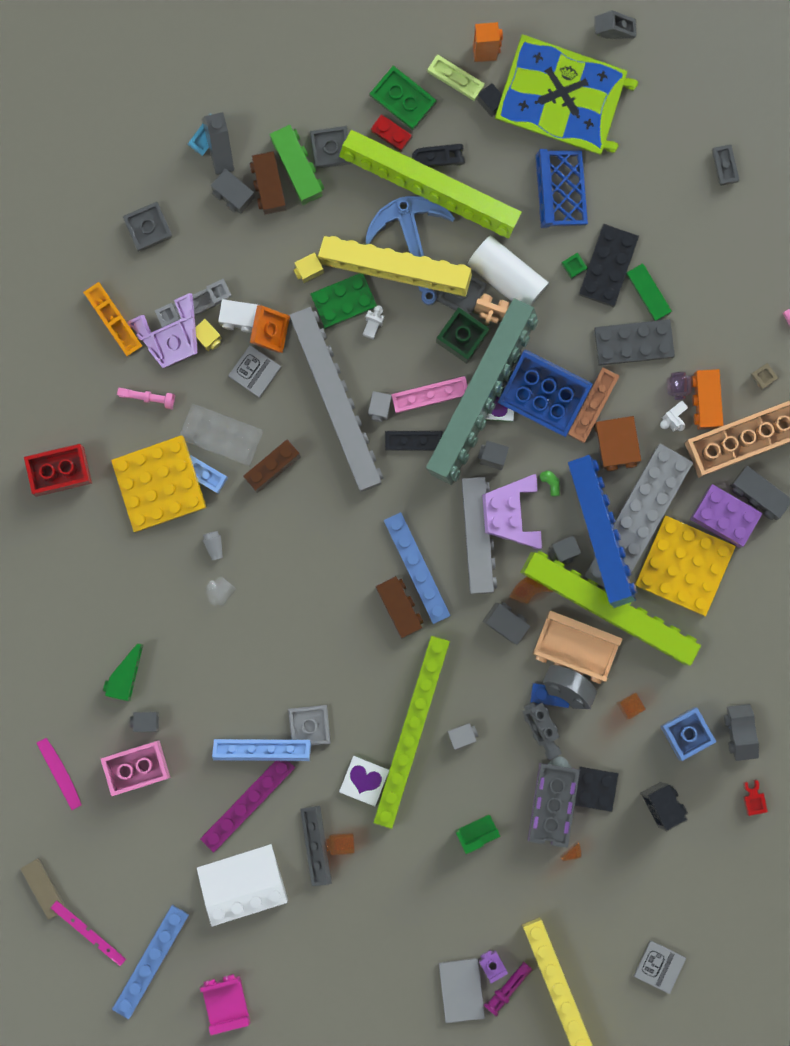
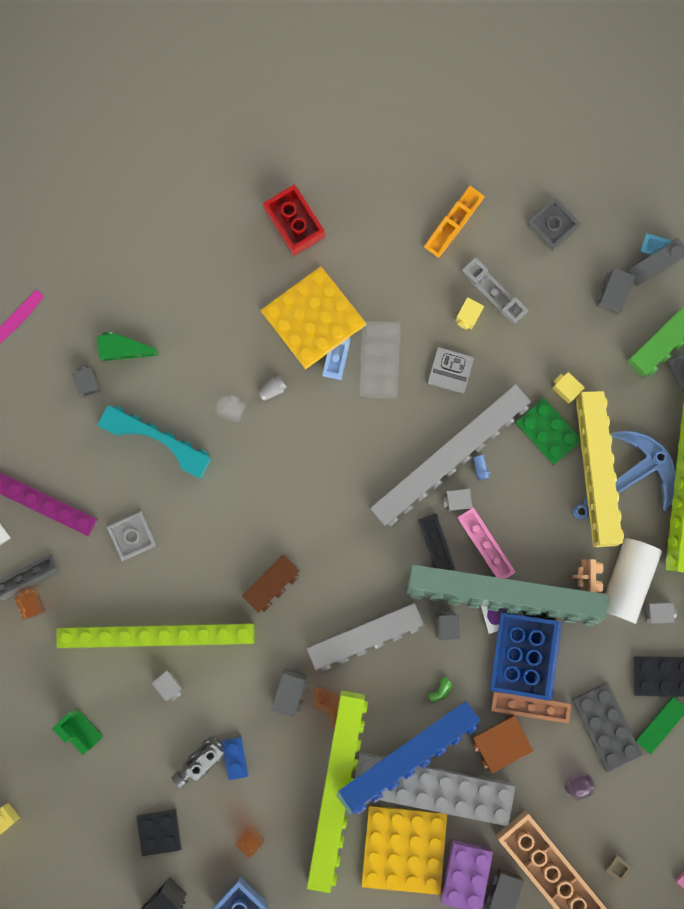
camera: 70 degrees right, 0 degrees up
bright pink brick [101,741,171,796] -> none
bright pink piece [117,387,175,410] -> none
lavender wing [127,293,198,368] -> none
light blue plate [212,739,311,761] -> none
white brick [218,299,258,333] -> none
reddish brown brick [243,439,301,493] -> none
reddish brown brick [249,151,286,215] -> none
orange plate [250,305,290,353] -> none
white tile [339,756,389,806] -> none
white piece [363,305,384,340] -> none
medium blue plate [384,512,450,624] -> none
dark grey tile [436,276,487,315] -> none
dark green brick [436,307,490,364] -> none
lavender wing [482,474,542,549] -> none
dark grey piece [528,756,580,848] -> none
light nougat panel [533,611,623,684] -> none
dark grey brick [543,665,597,709] -> none
dark grey brick [548,535,581,565] -> none
clear orange slope [560,841,582,861] -> none
green tile [561,252,588,279] -> none
white piece [660,401,688,432] -> none
orange brick [691,369,723,430] -> none
none -> teal arch [97,405,212,479]
none -> medium blue pin [472,455,490,480]
none -> light grey brick [645,603,677,623]

